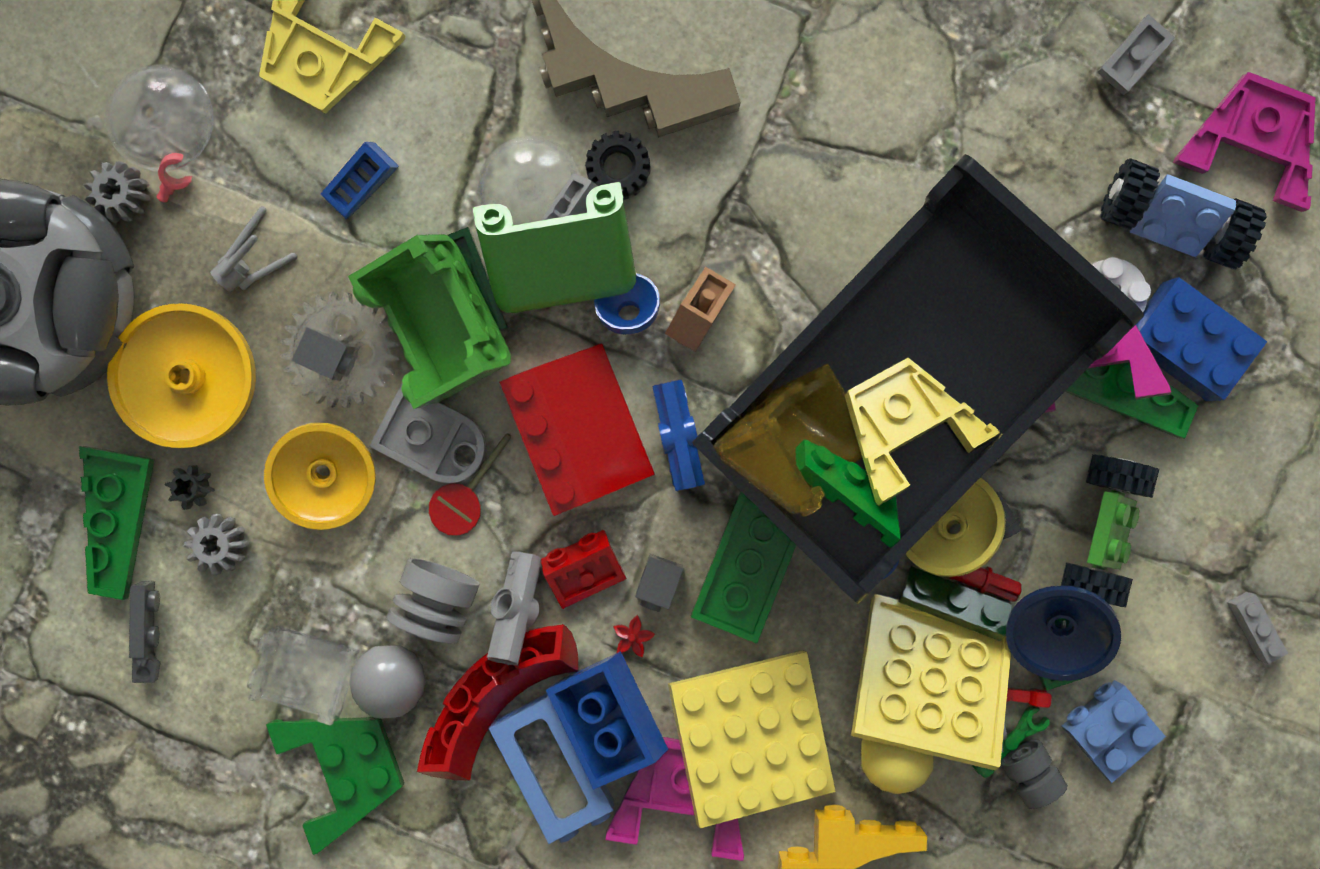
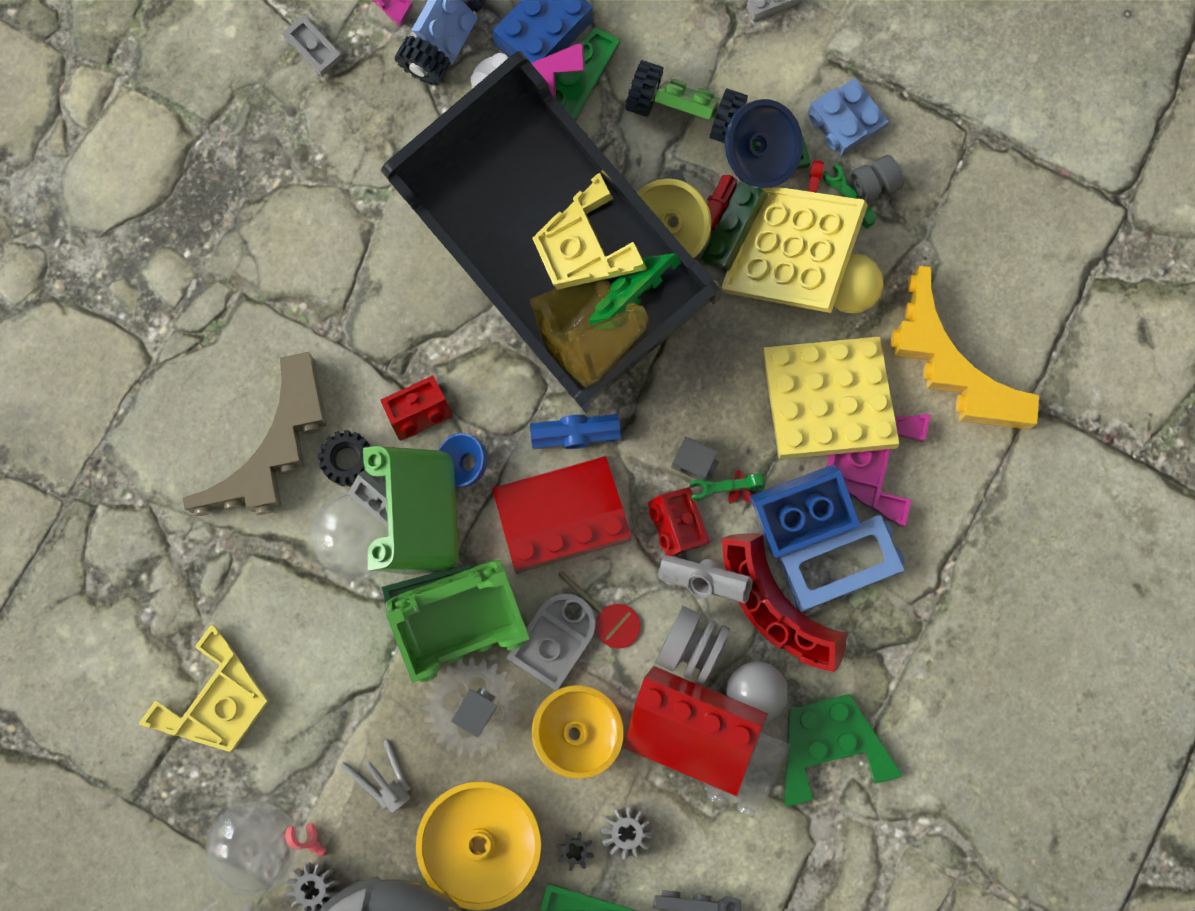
camera: 85 degrees left, 10 degrees down
blue slope [320,142,399,219] -> none
medium nougat slope [665,267,736,352] -> none
green plate [690,491,797,644] -> none
none -> red bracket [380,375,453,441]
none -> red slope [624,666,769,796]
none -> green piece [690,473,765,502]

